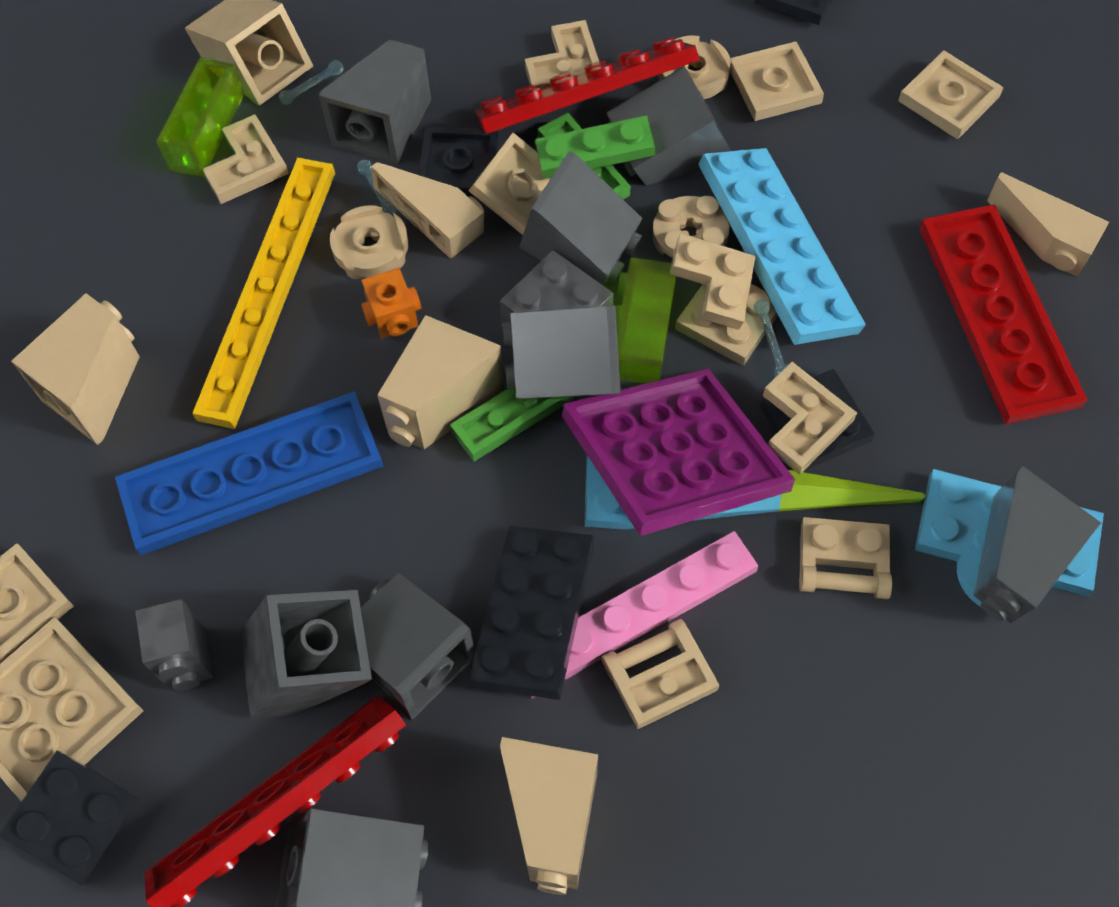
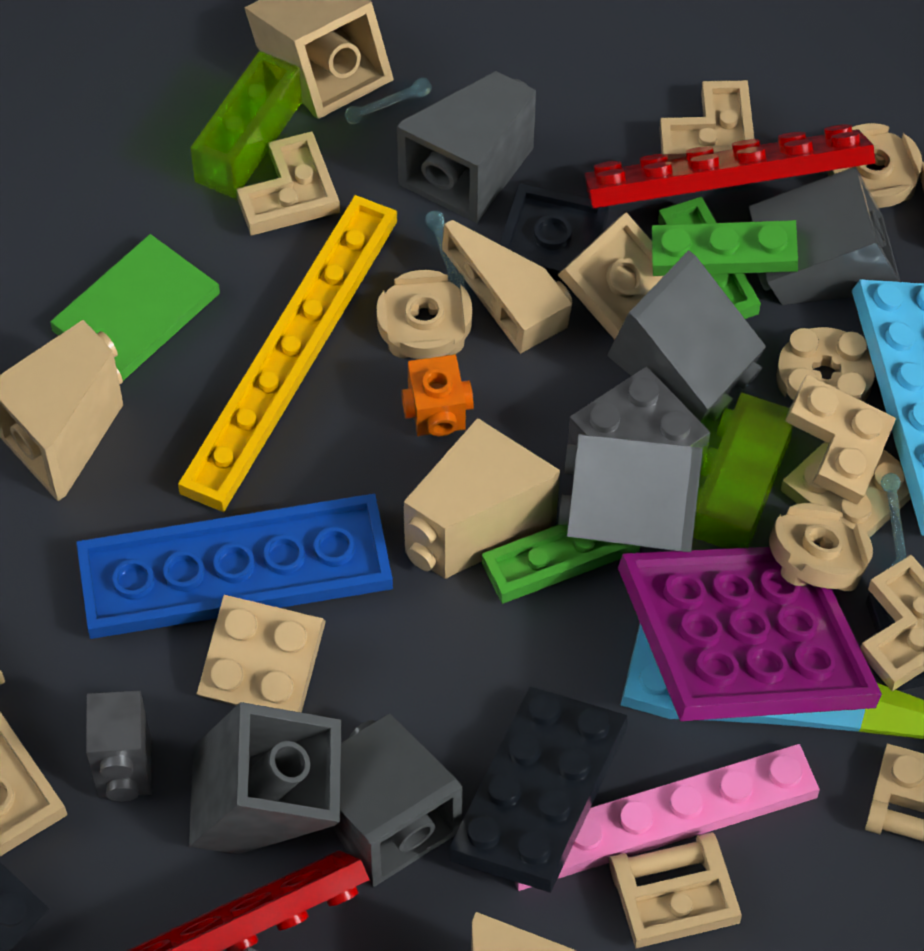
camera: 10 degrees right, 5 degrees down
none -> bright green tile [50,234,220,381]
none -> tan plate [197,595,326,713]
none -> tan plate [769,503,873,591]

